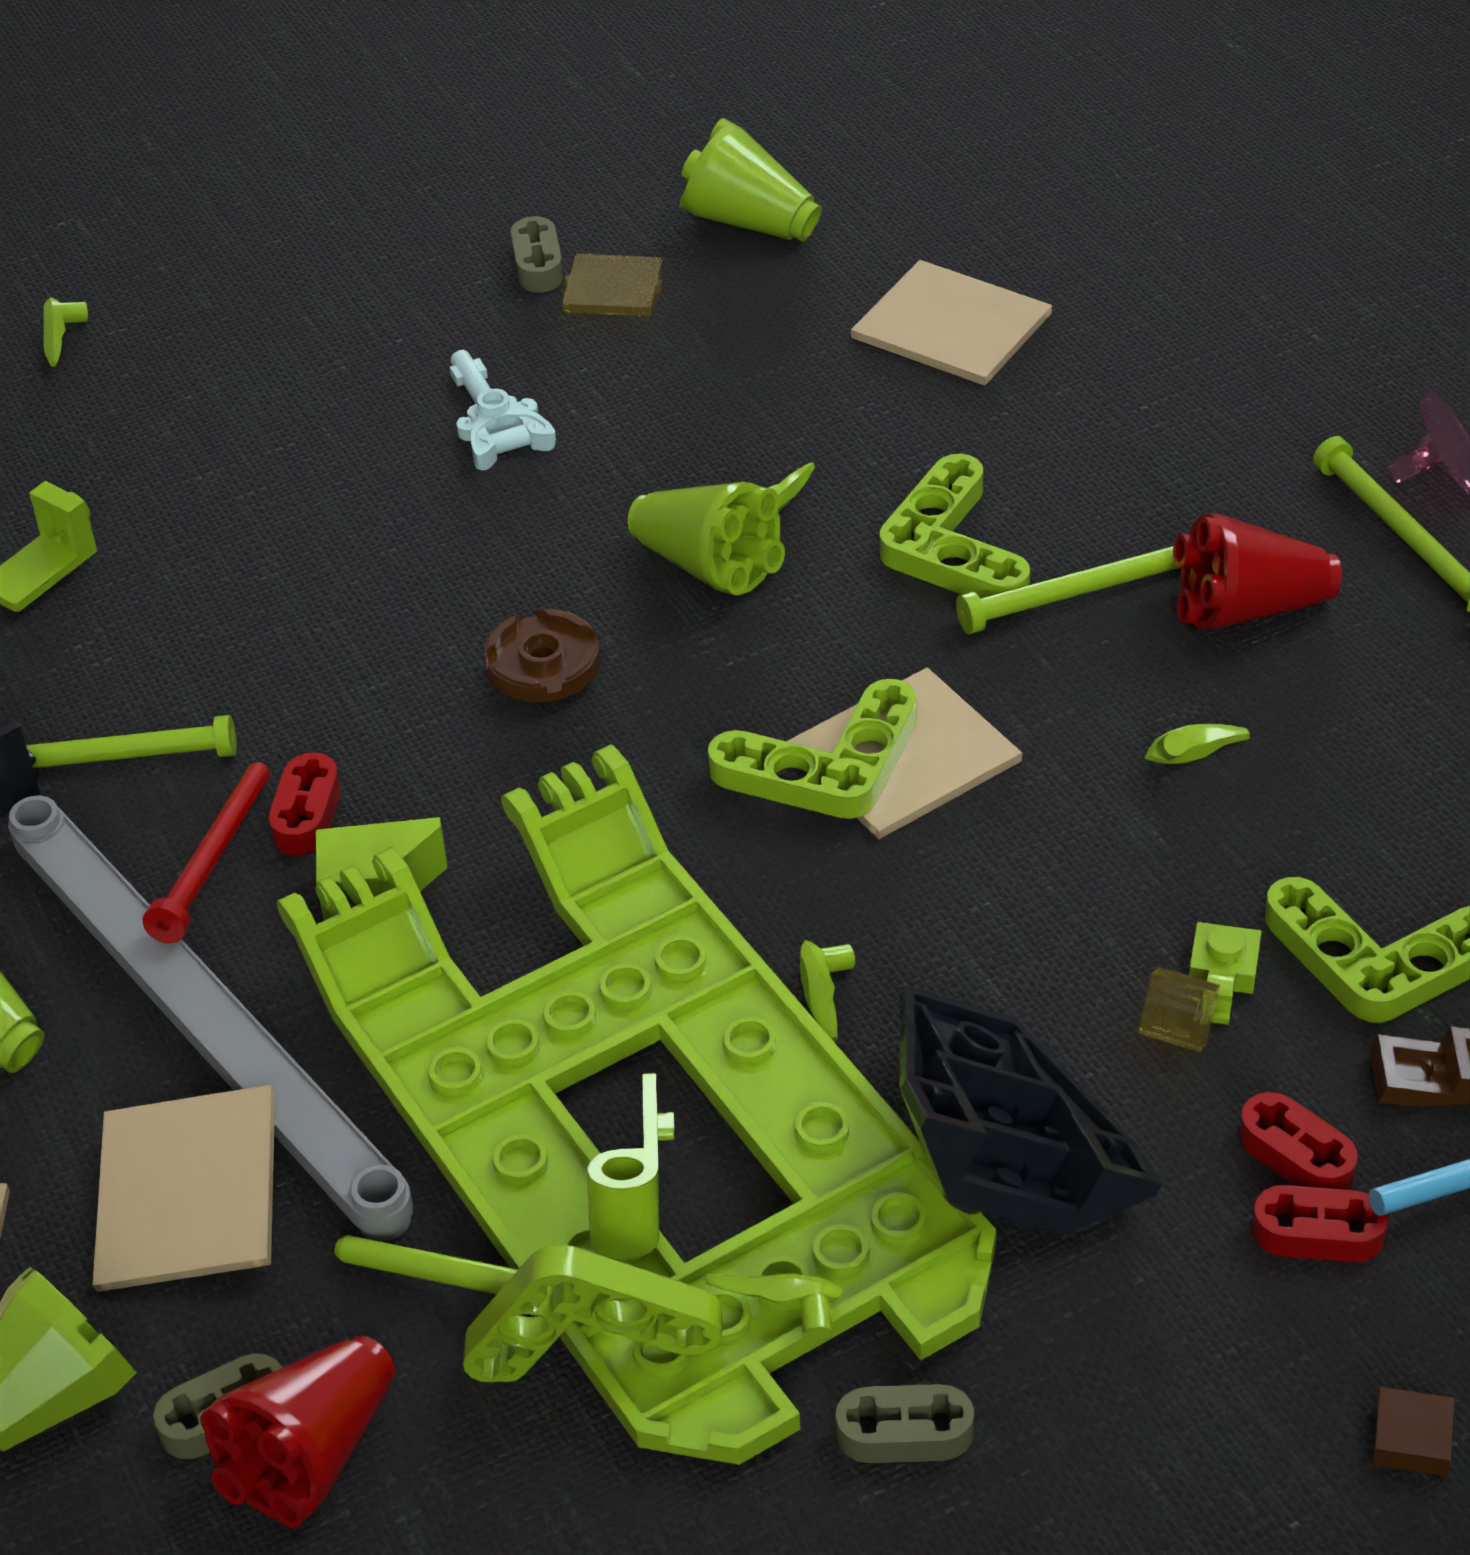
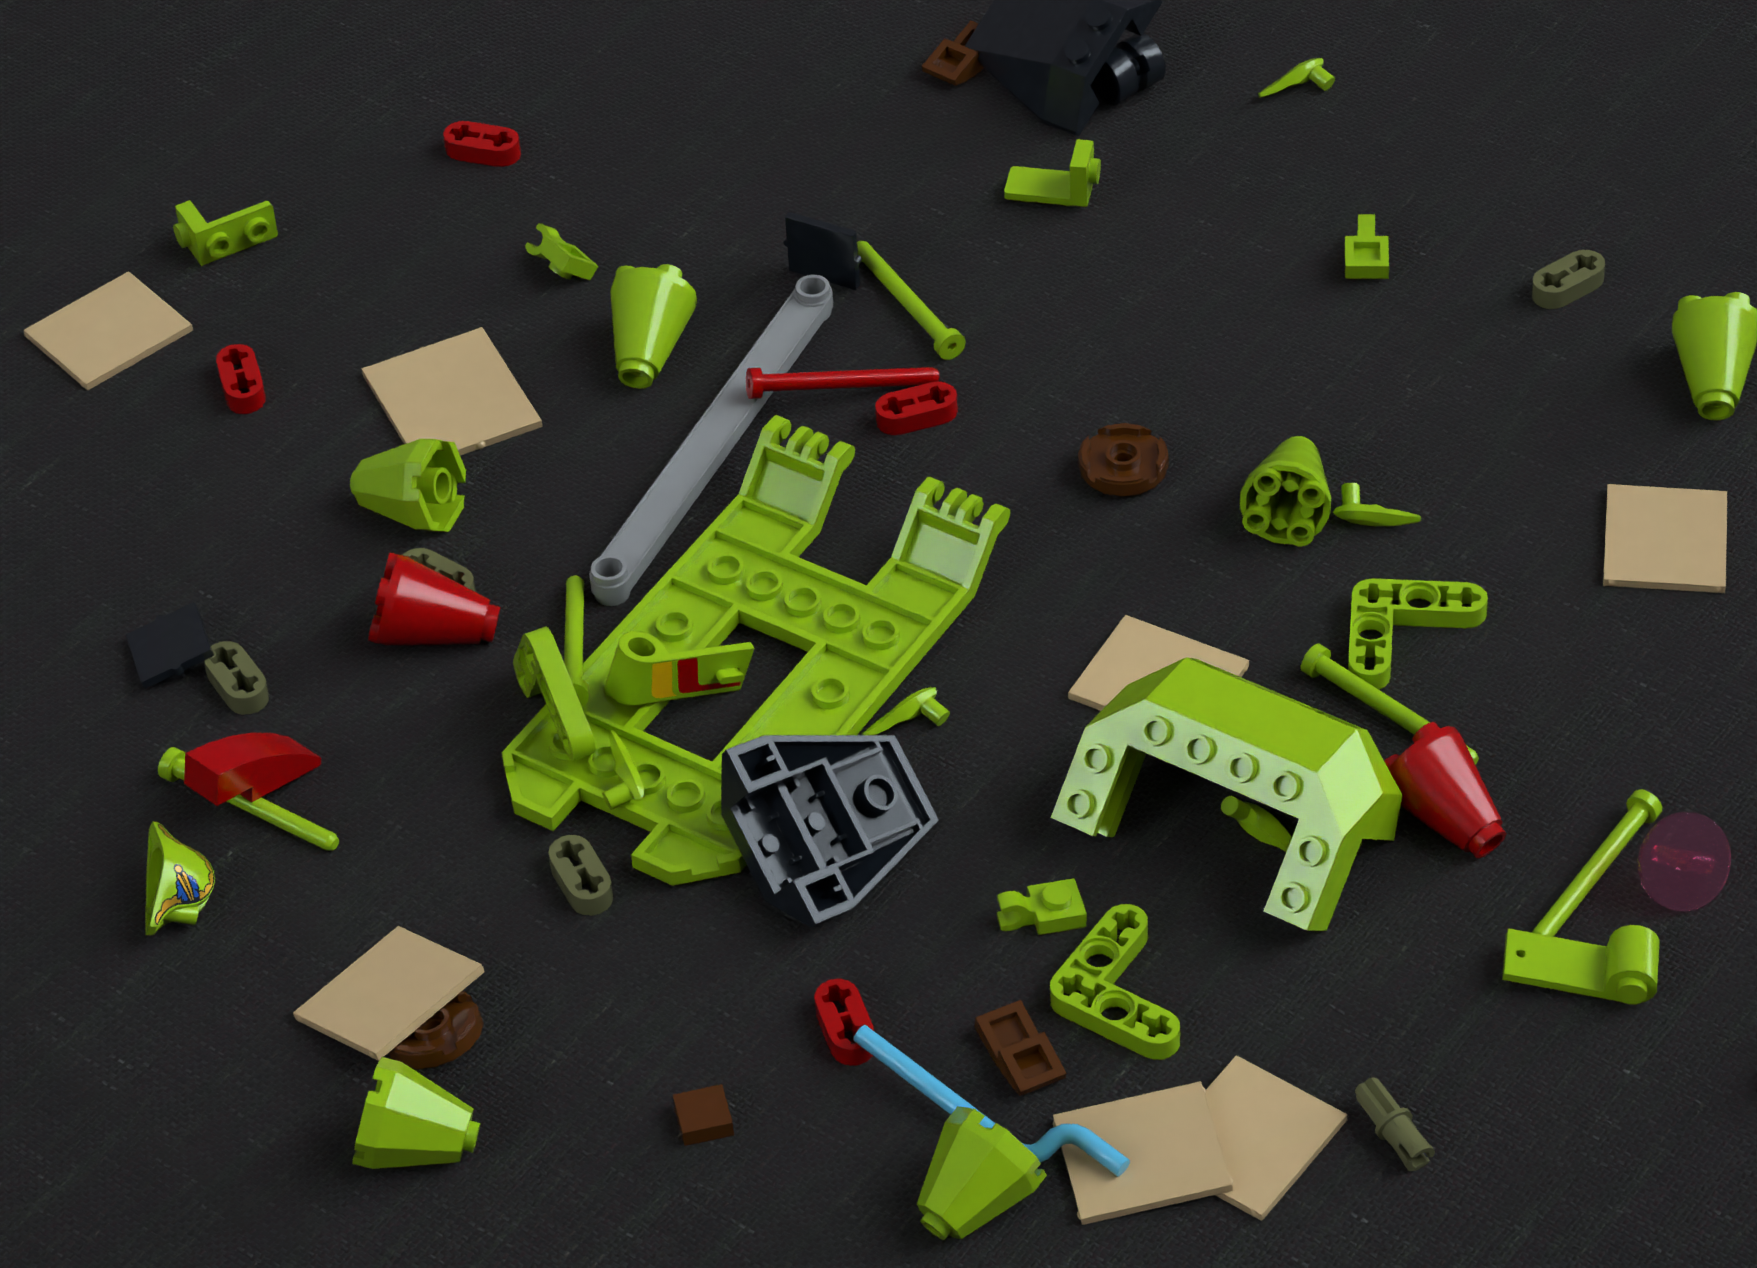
camera: 65 degrees right, 0 degrees up
tan piece [93,1085,275,1292] -> none
lime slope [316,817,447,921] -> none
light aqua piece [450,350,556,470] -> none
clear yellow piece [562,254,663,316] -> none
lime beam [708,679,917,819] -> none
clear yellow tile [1138,966,1220,1052] -> none
red beam [1239,1092,1358,1190] -> none
none -> lime wedge [1051,657,1402,931]
none -> lime plate [1345,214,1389,279]

